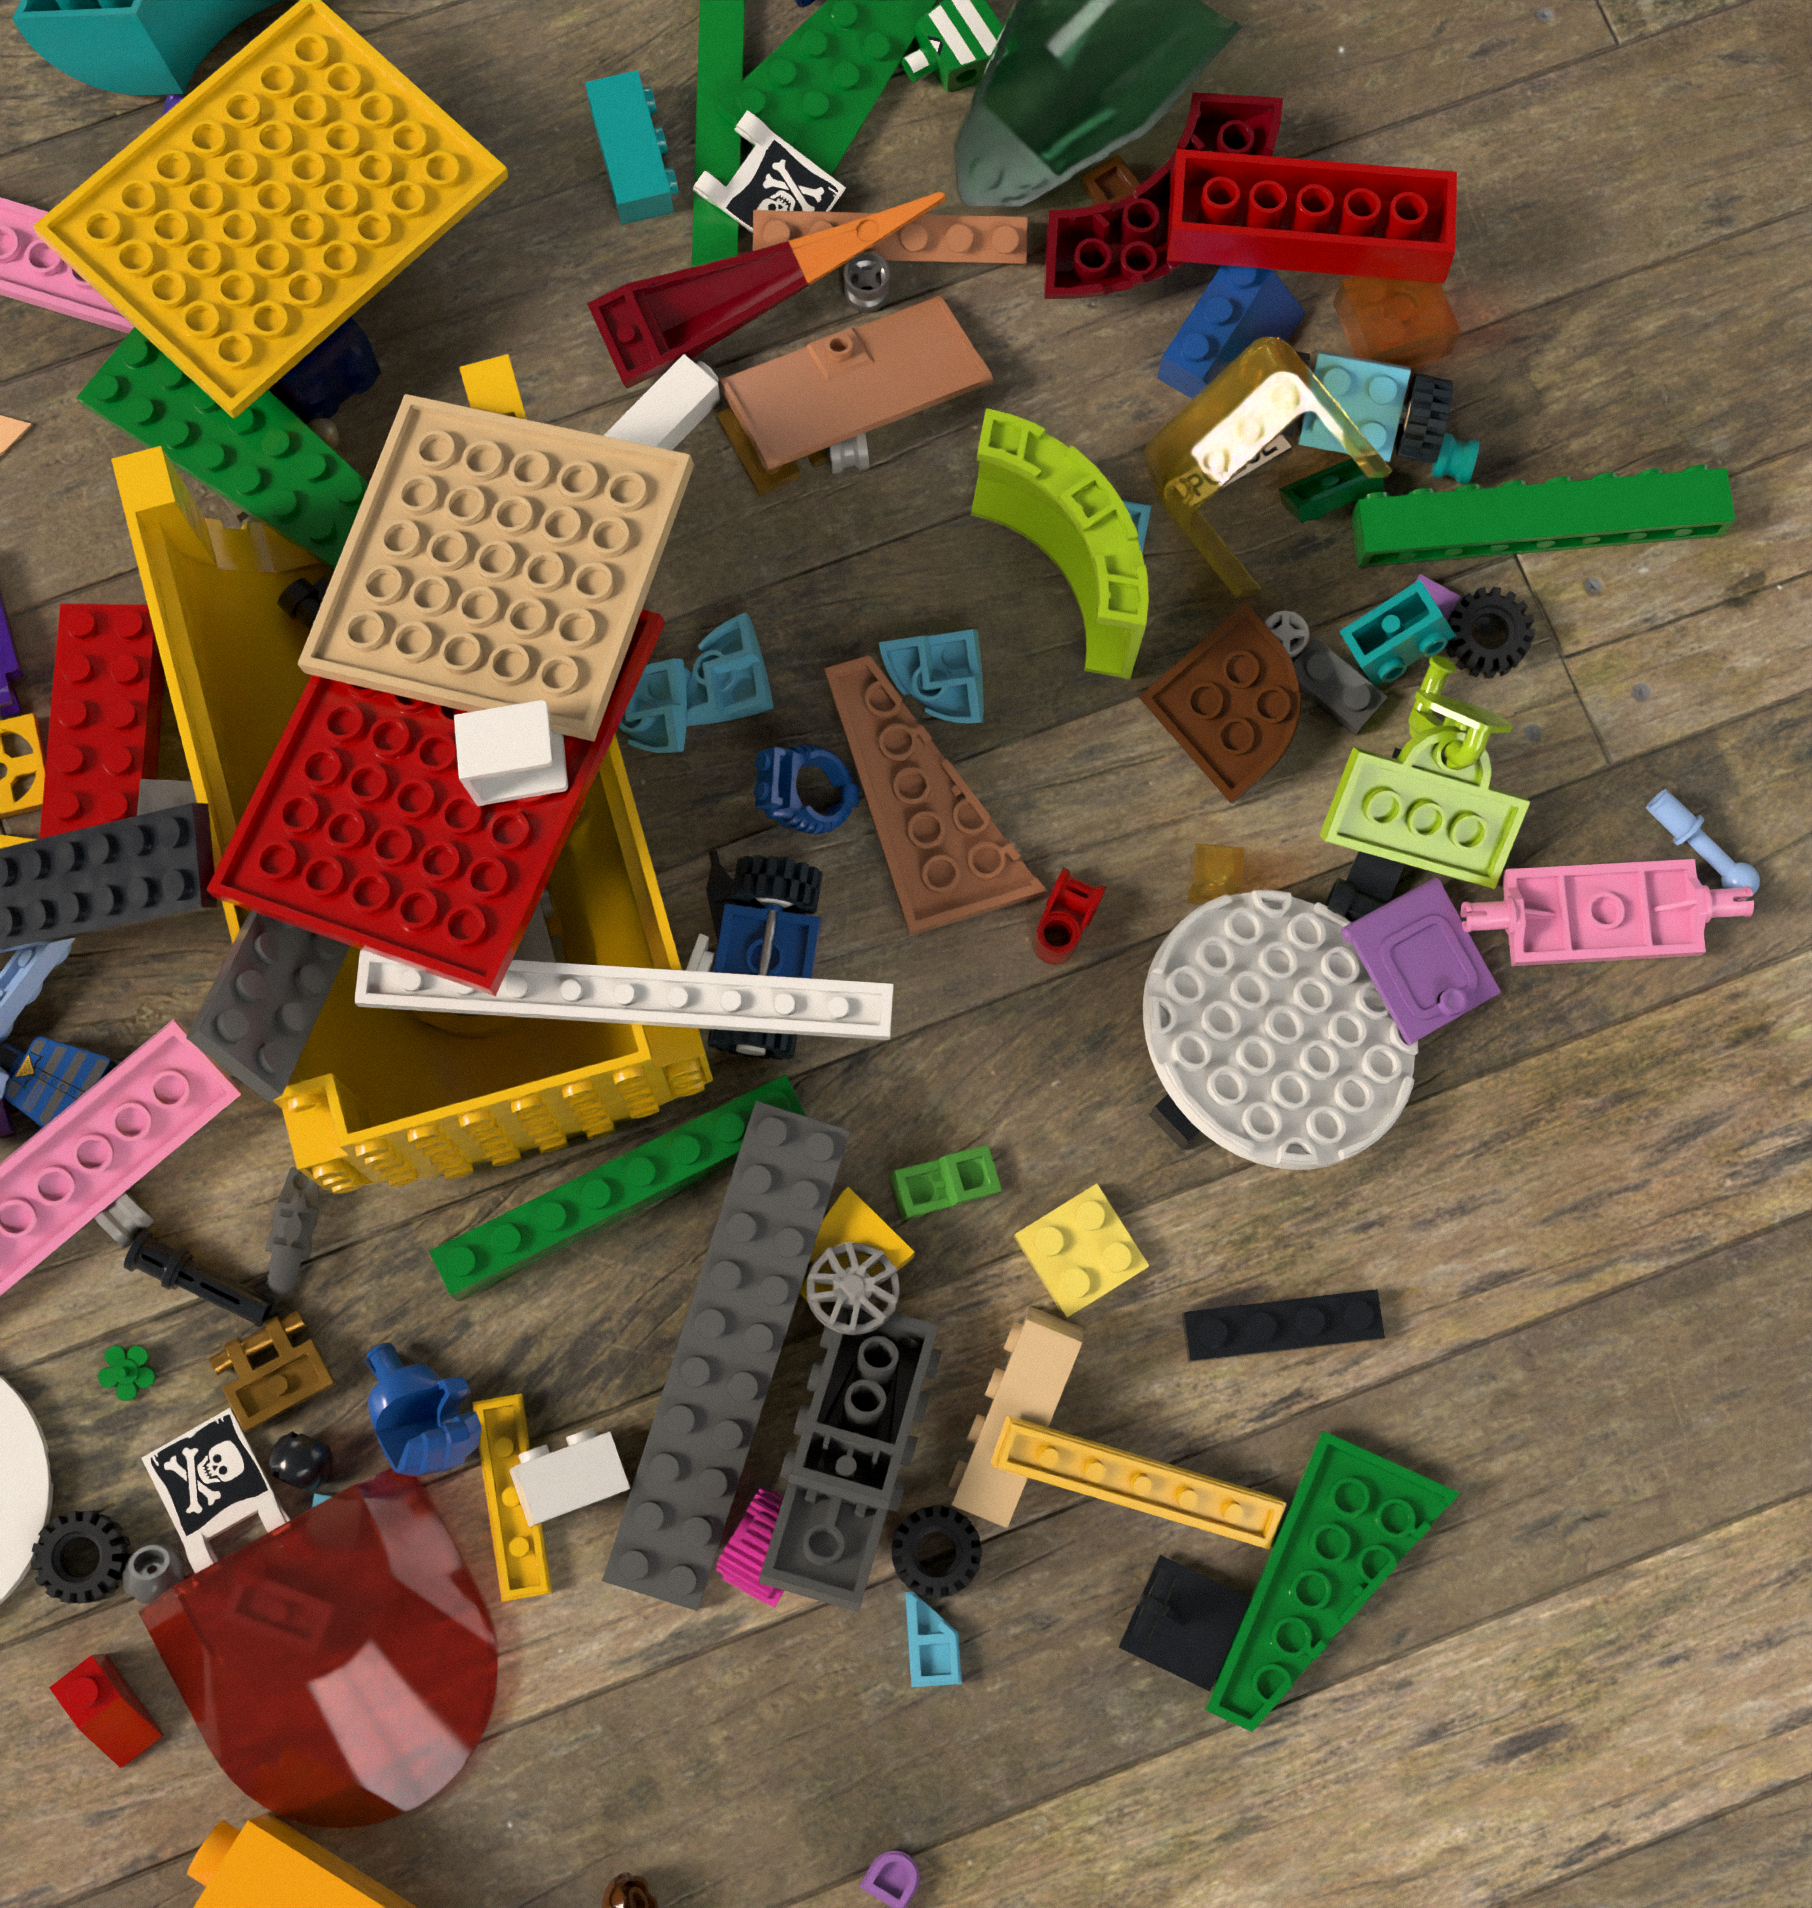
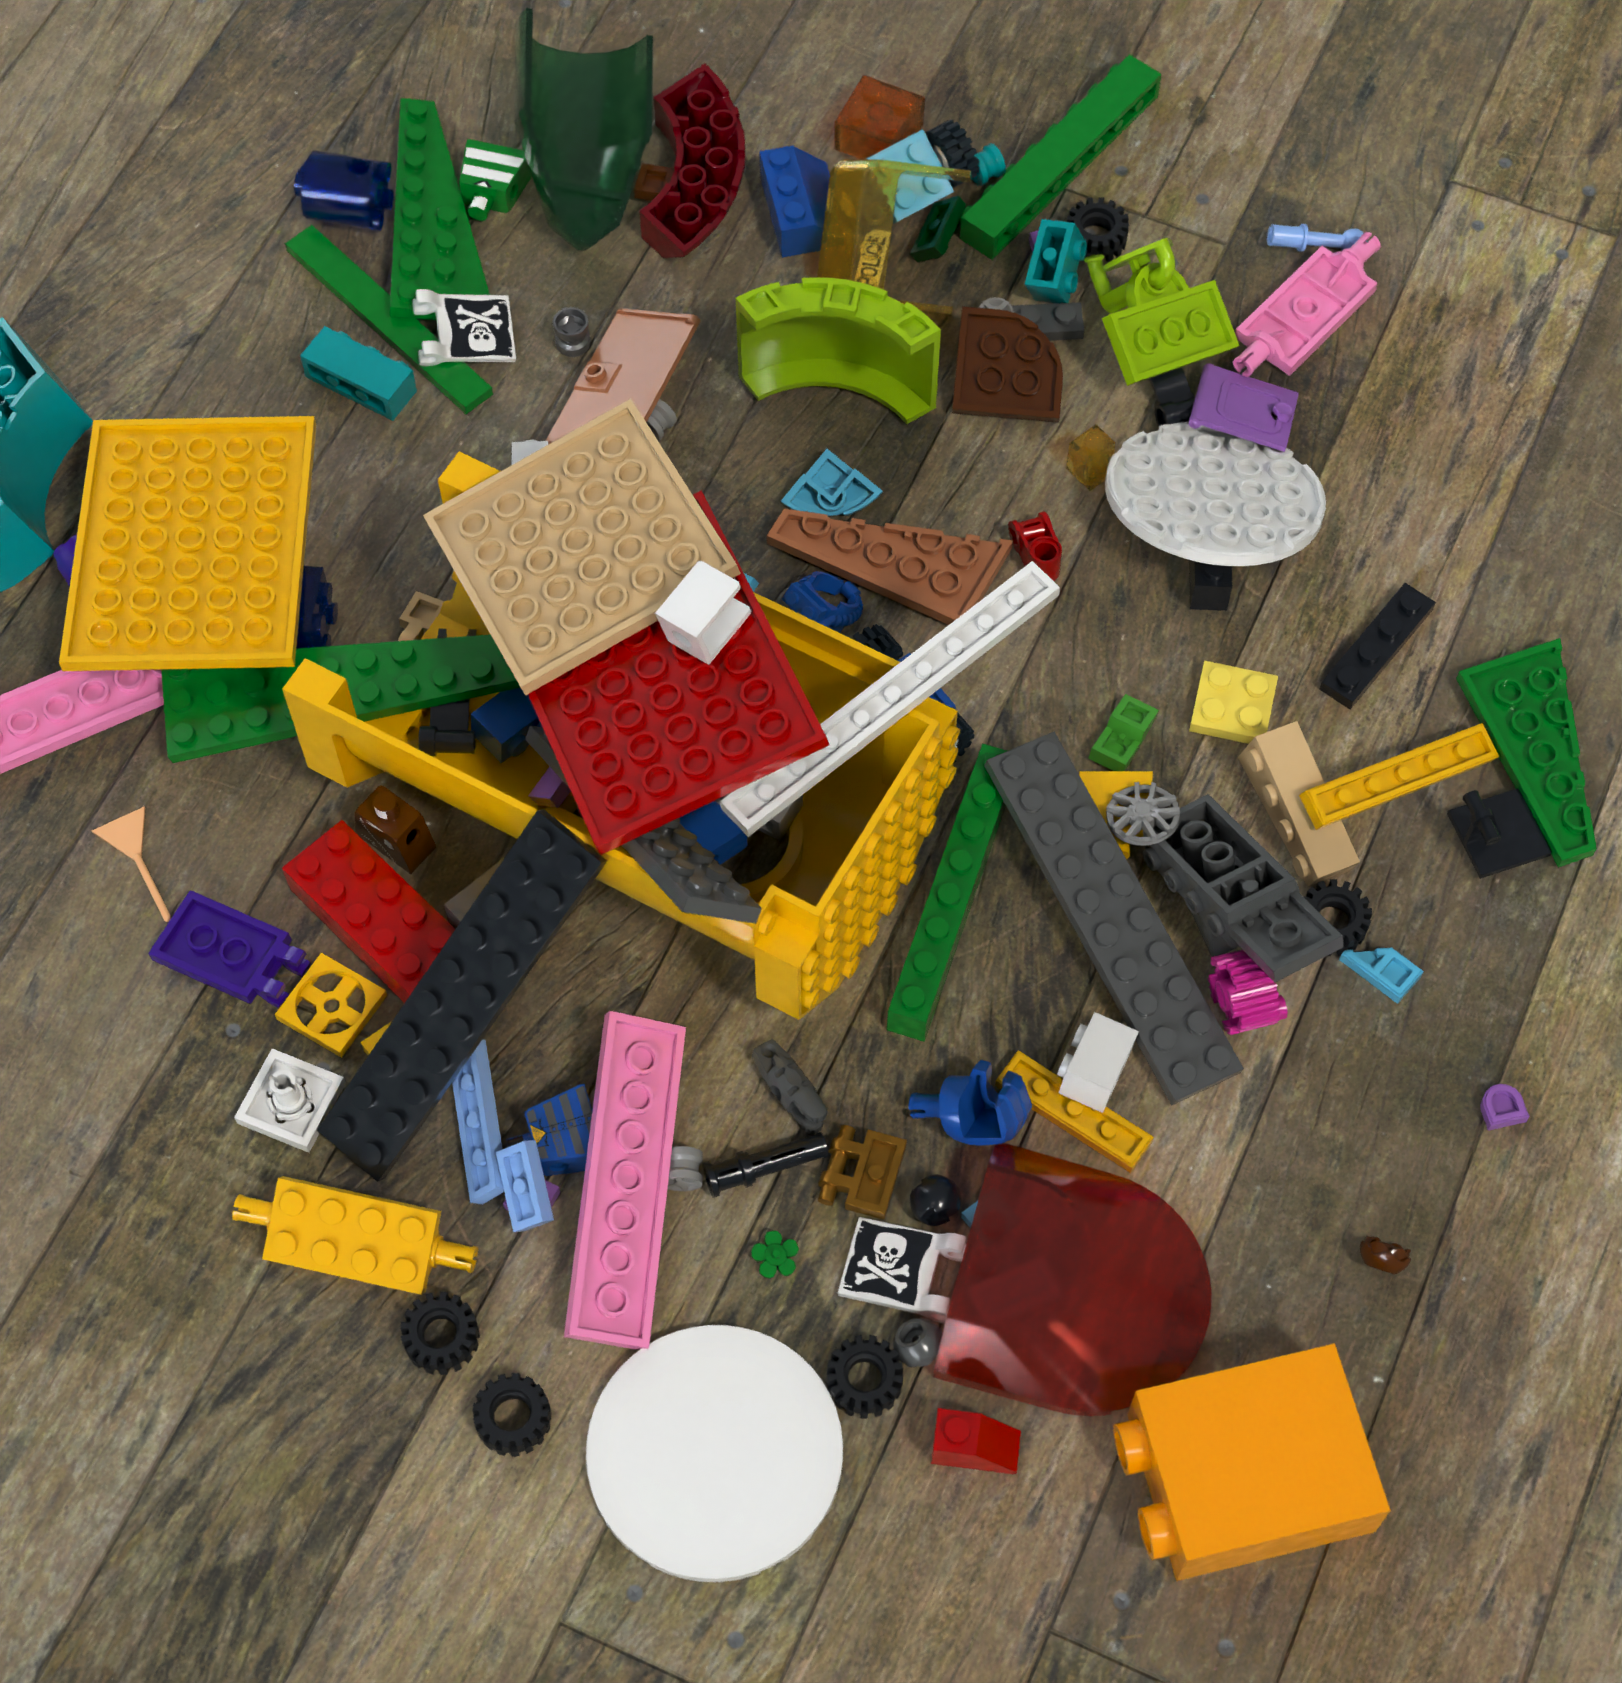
camera: 40 degrees left, 15 degrees down
dark red plate [587,192,947,389] -> none
nougat plate [753,210,1028,264] -> none
red brick [1166,149,1457,283] -> none

